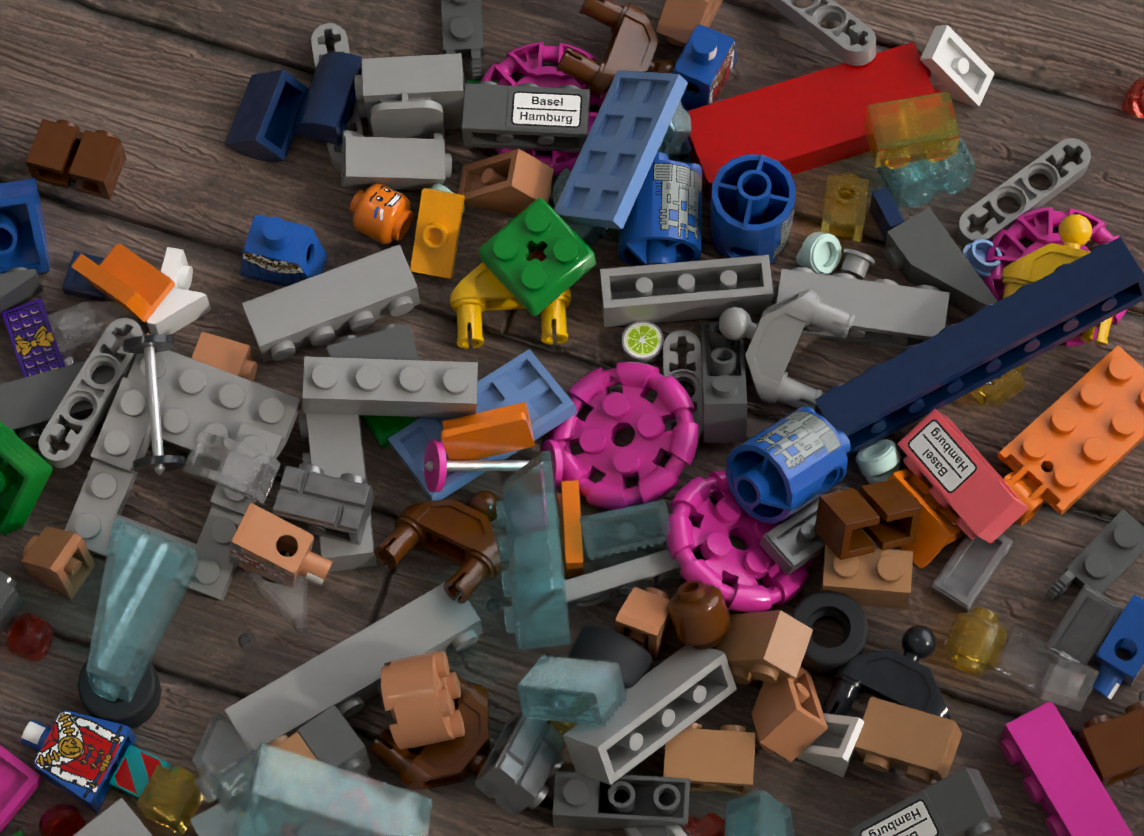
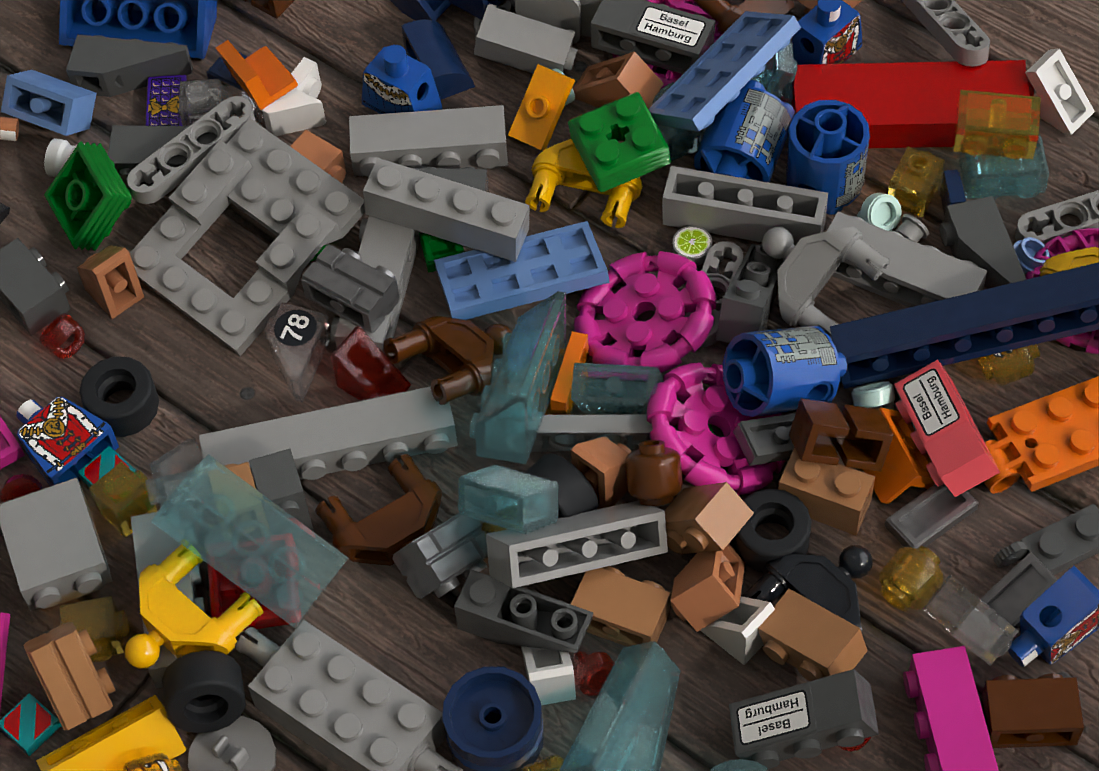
camera: 20 degrees right, 10 degrees down
clear light blue slope [86,518,198,703] -> none
axle [123,333,186,475] -> none
clear slope [183,431,281,504] -> none
nougat torso [229,503,333,588] -> none
orange head [349,183,414,245] -> none
nougat brick [381,650,465,750] -> none
dark pink axle [424,440,563,492] -> none
orange panel [440,402,535,461] -> none
none -> clear red slope [330,326,411,401]
none -> dark blue brick [401,19,475,100]

